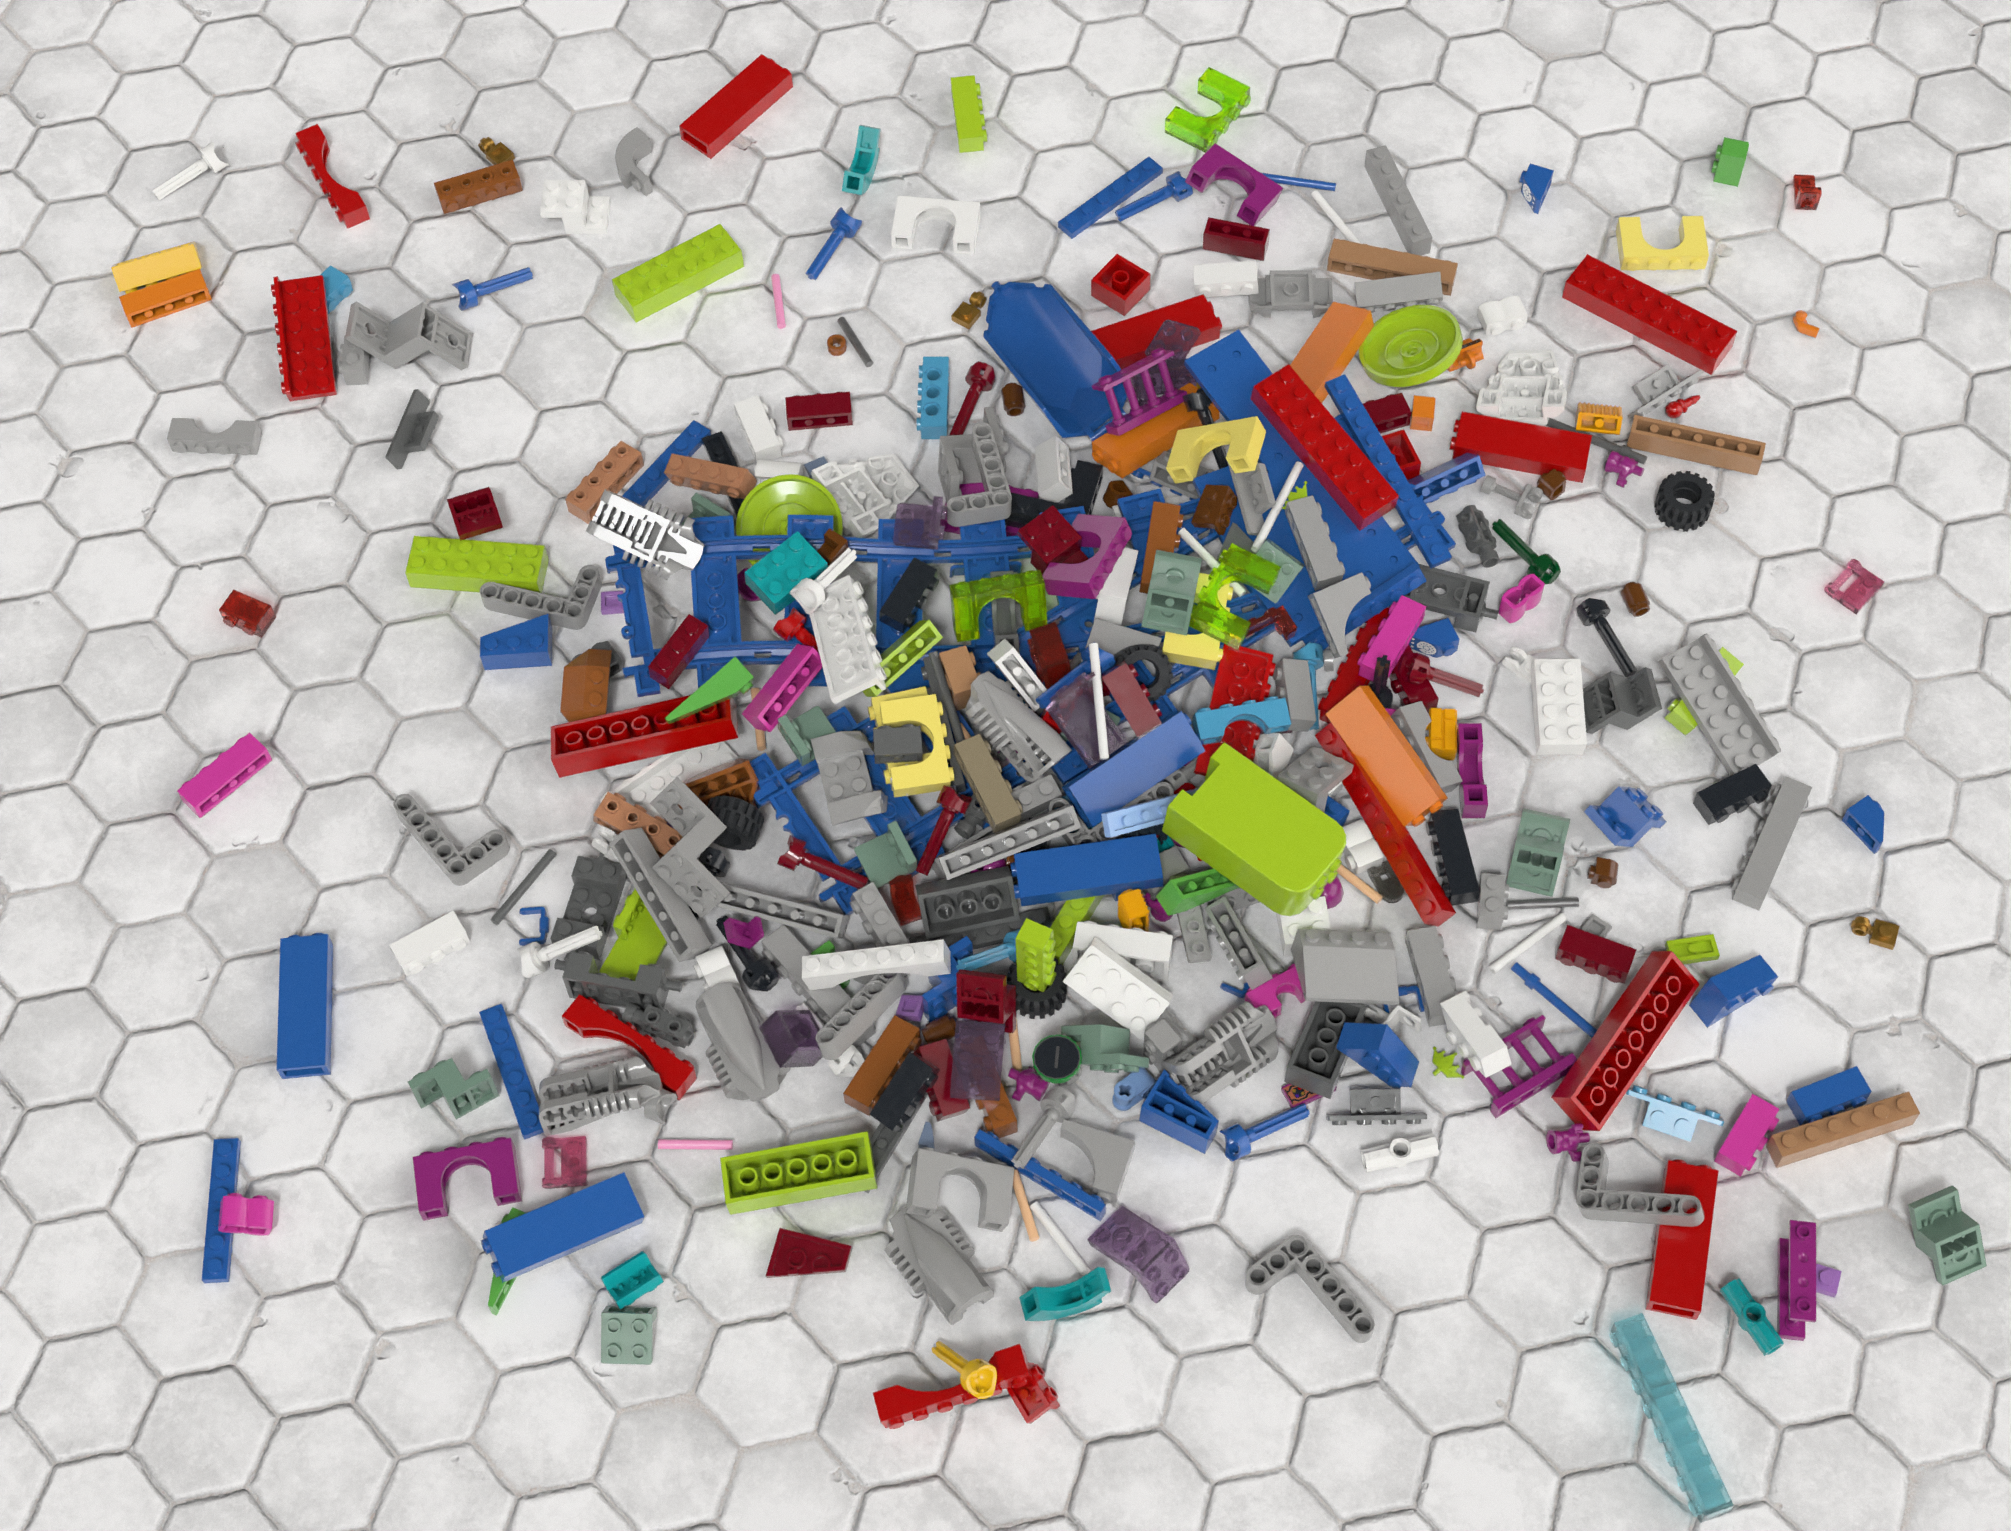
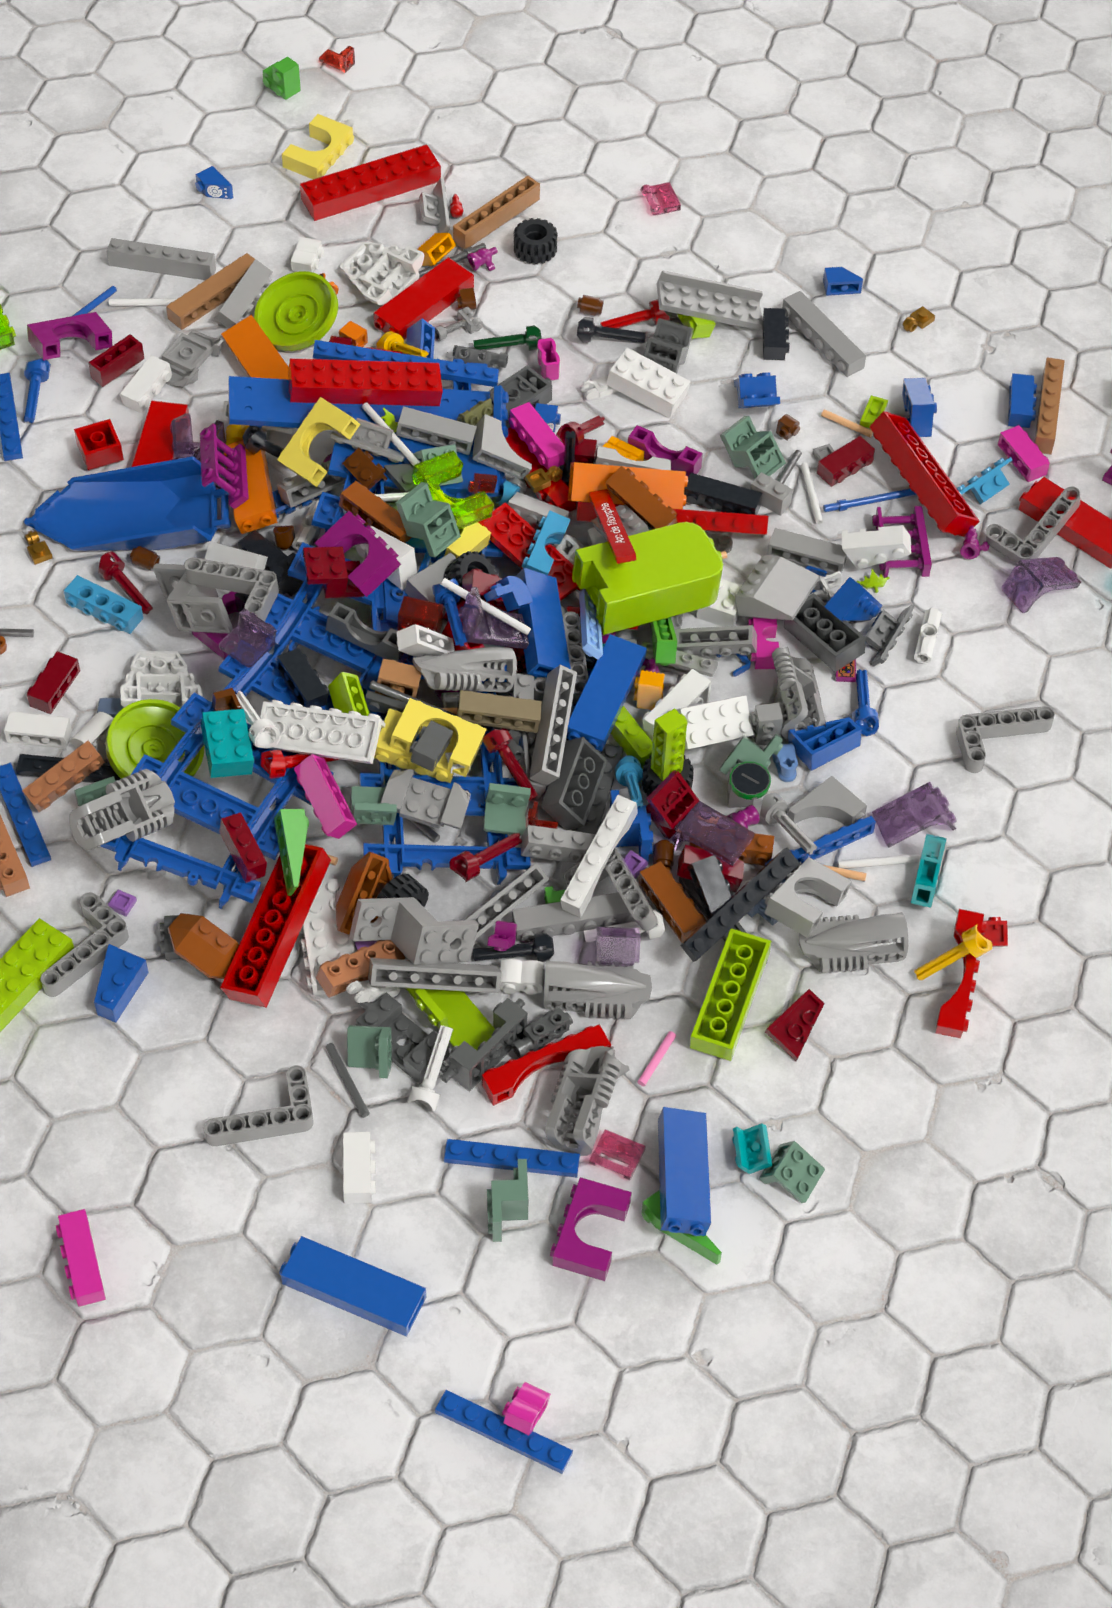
camera: 65 degrees left, 5 degrees down
blue piece [519,907,549,946] -> none
clear neon green arch [949,570,1048,642] -> none
orange arm [1793,310,1820,338] -> none
none -> sand green bracket [347,1025,392,1079]
none -> yellow piece [376,331,428,357]
none -> olive hinge [457,398,493,426]
none -> brick [484,576,533,612]
none -> pearl gold plate [525,466,563,493]
none -> red tile [589,489,637,564]
none -> red piece [600,299,670,328]
none -> dark orange brick [606,466,677,530]
none -> black plate [680,847,800,962]
none -> light nougat bar [821,409,873,438]
none -> clear purple bracket [1001,557,1082,613]

